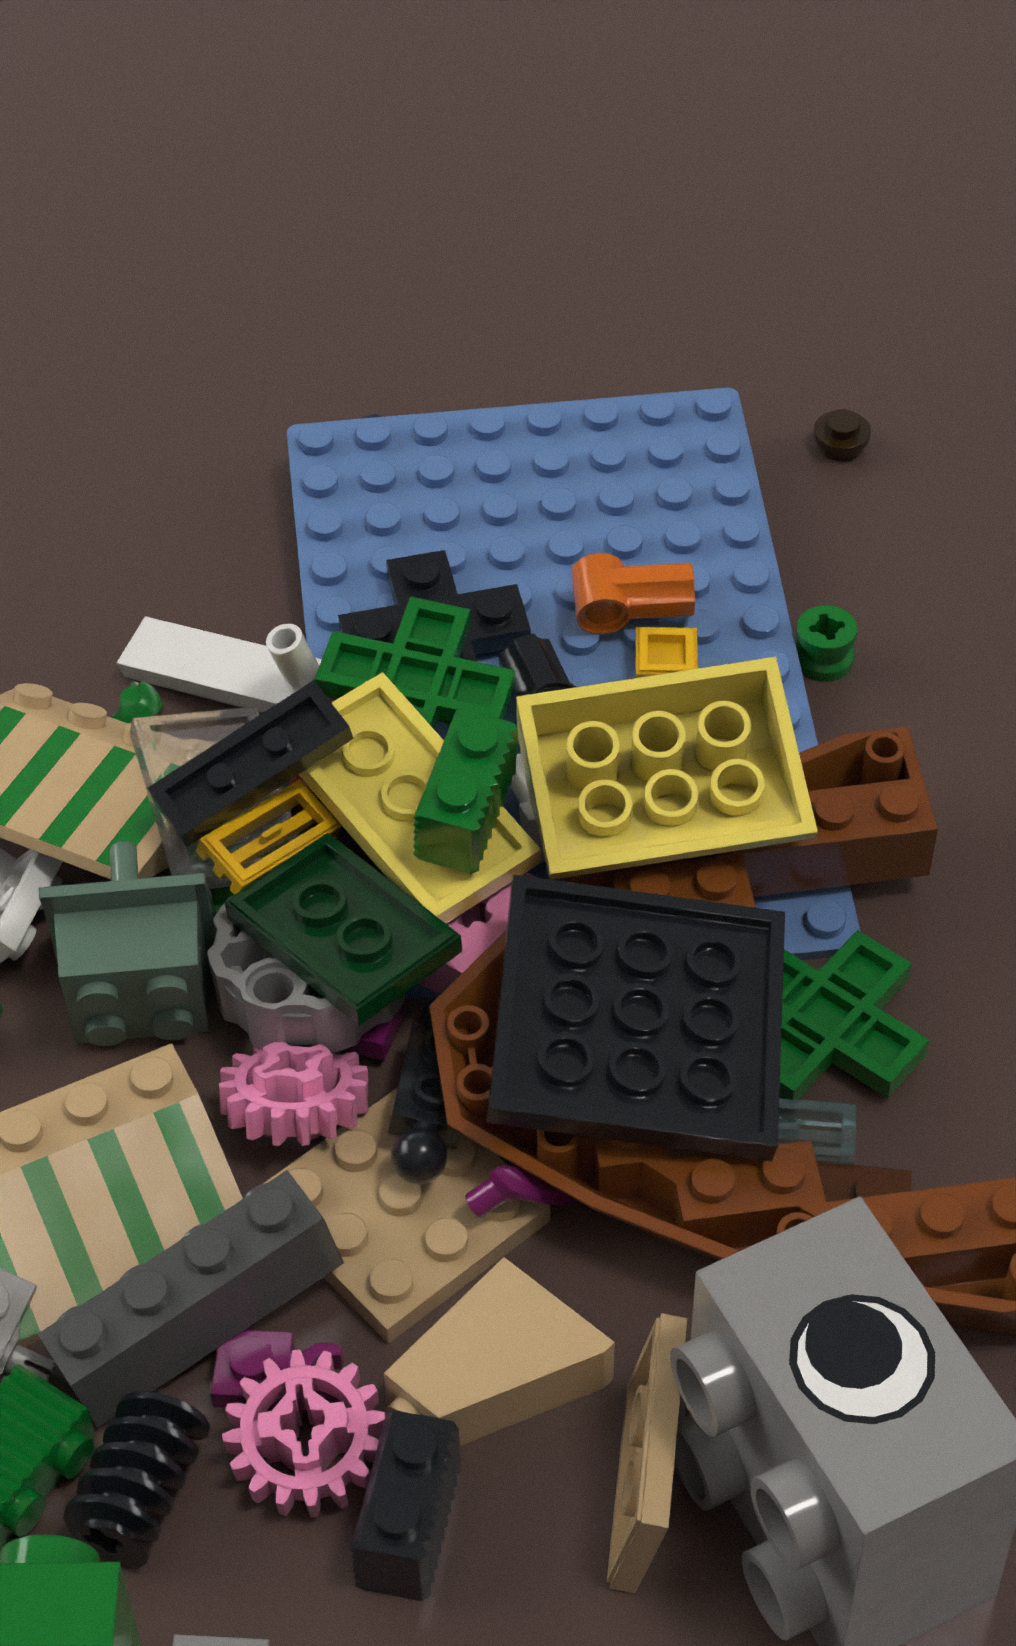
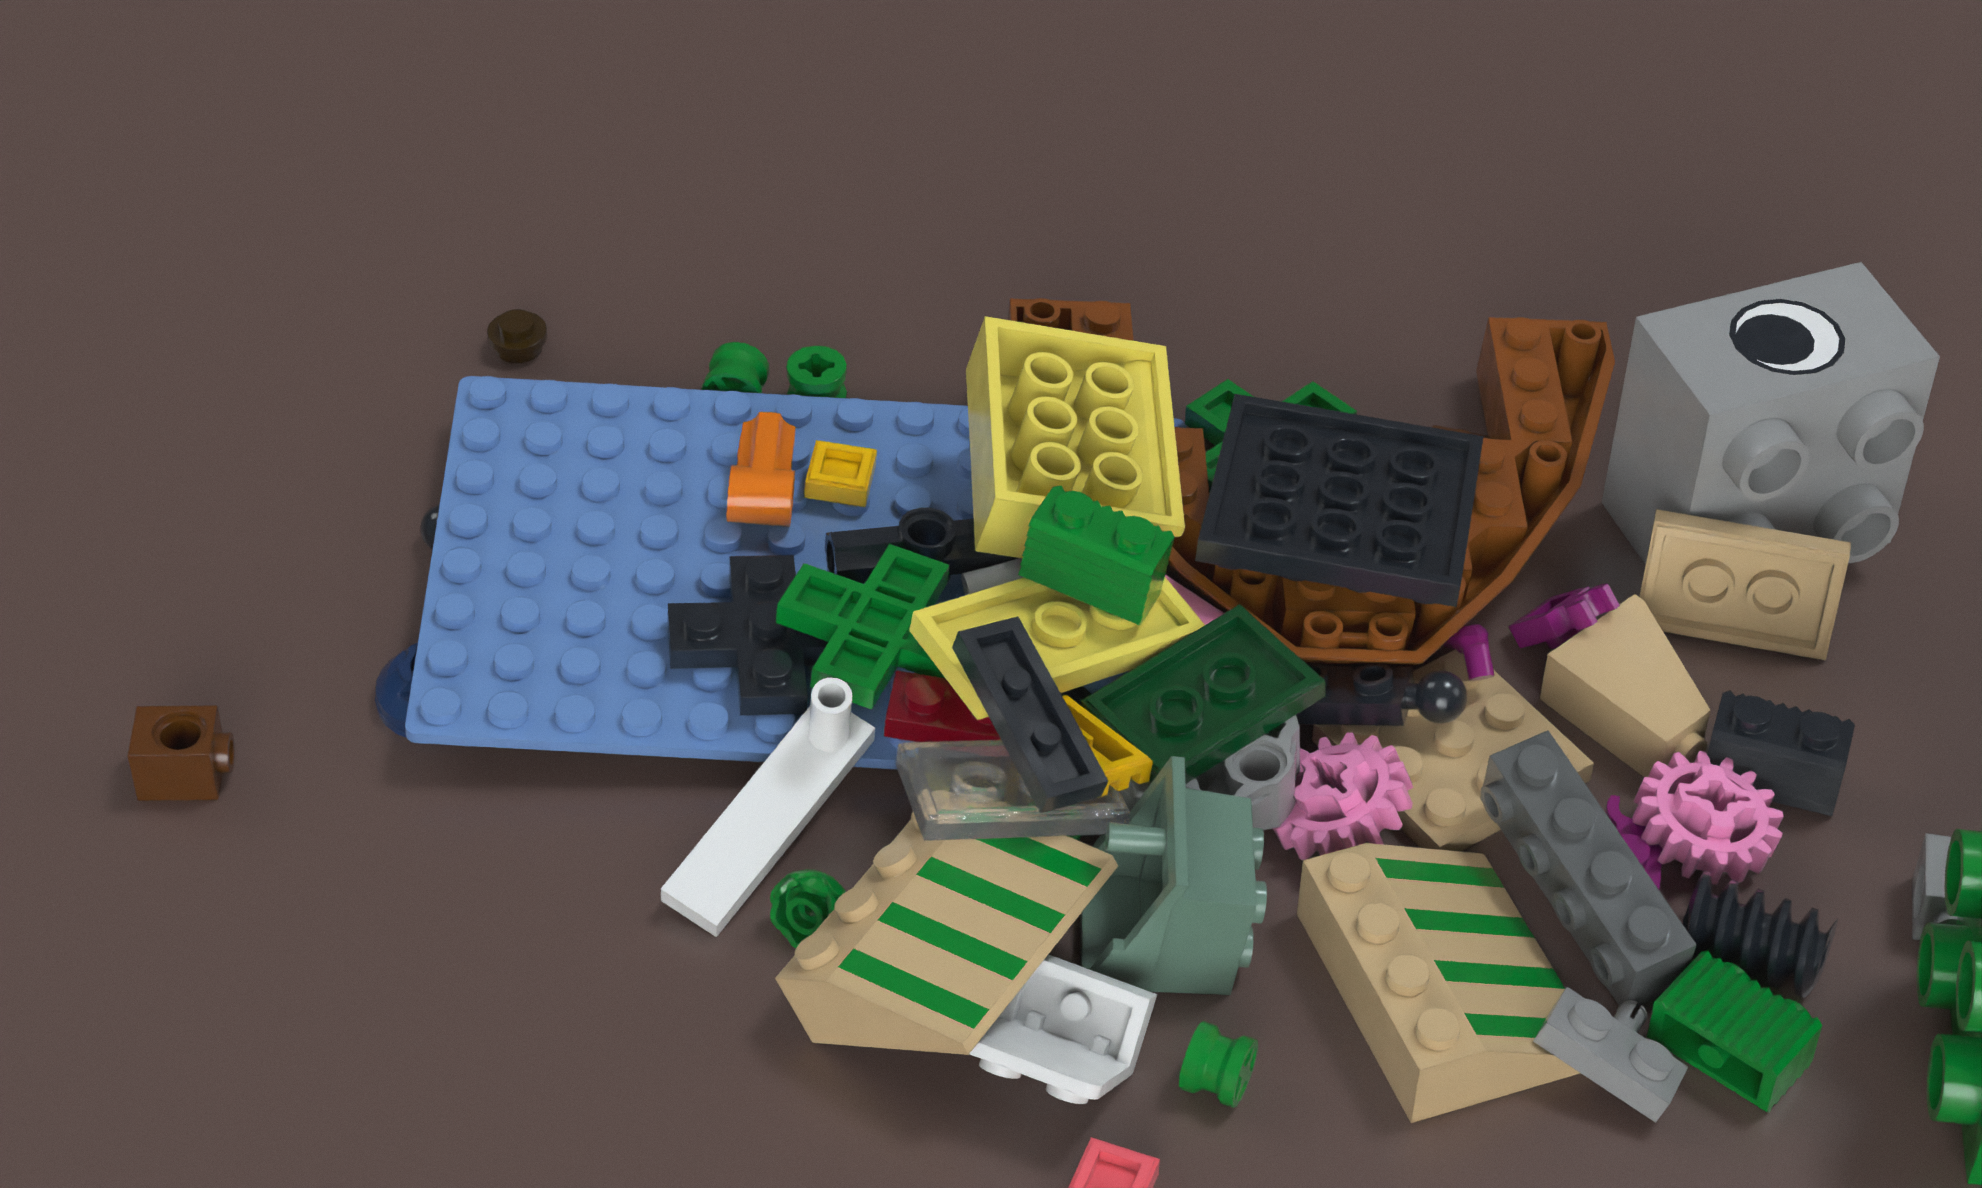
camera: 85 degrees left, 5 degrees down
none -> reddish brown brick [127,705,235,801]
none -> green wheel [701,342,769,393]
none -> magenta plate [1508,583,1620,649]

